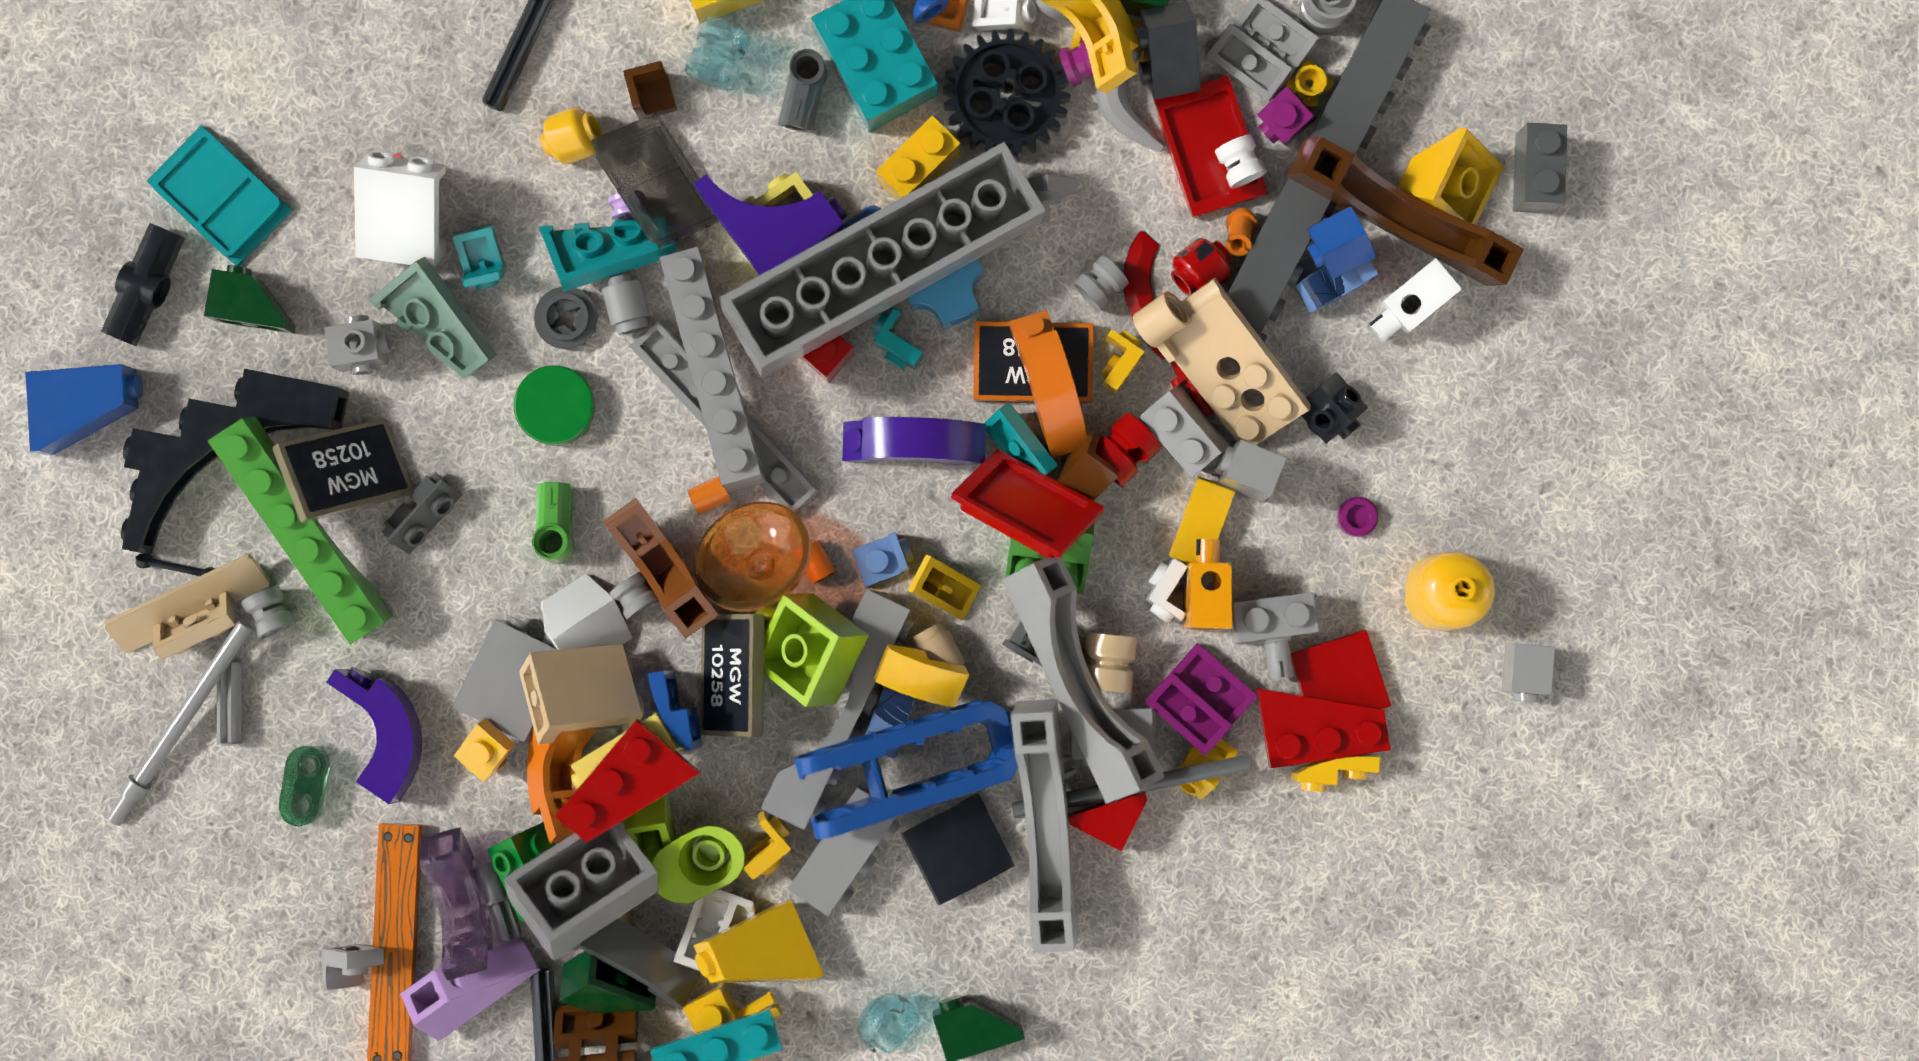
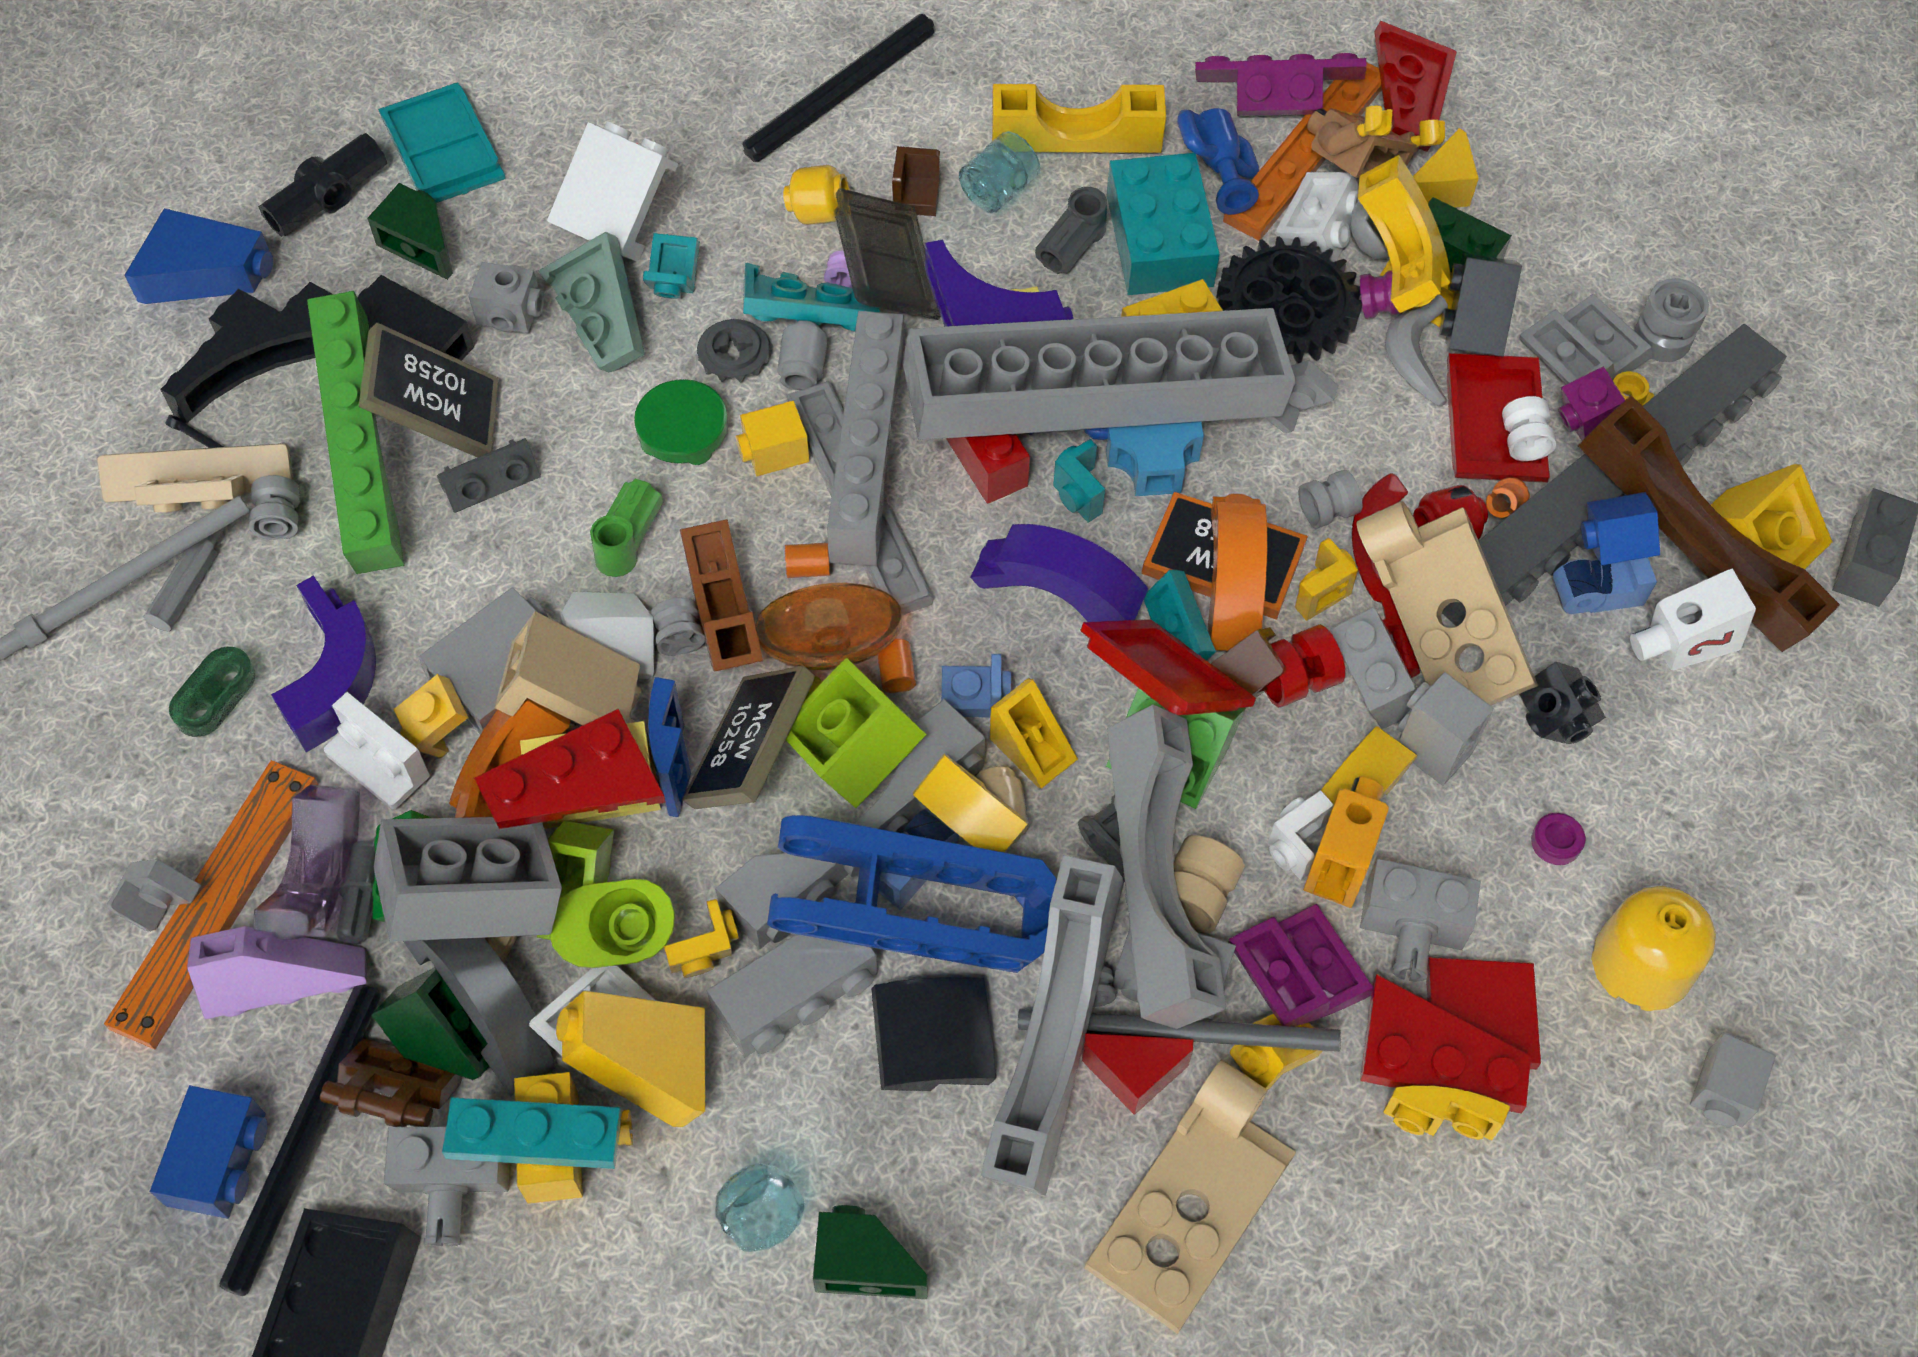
camera: 20 degrees right, 25 degrees down
none -> white bracket [324,692,430,809]
none -> yellow brick [735,400,809,477]
none -> tan hinge [1084,1060,1296,1334]

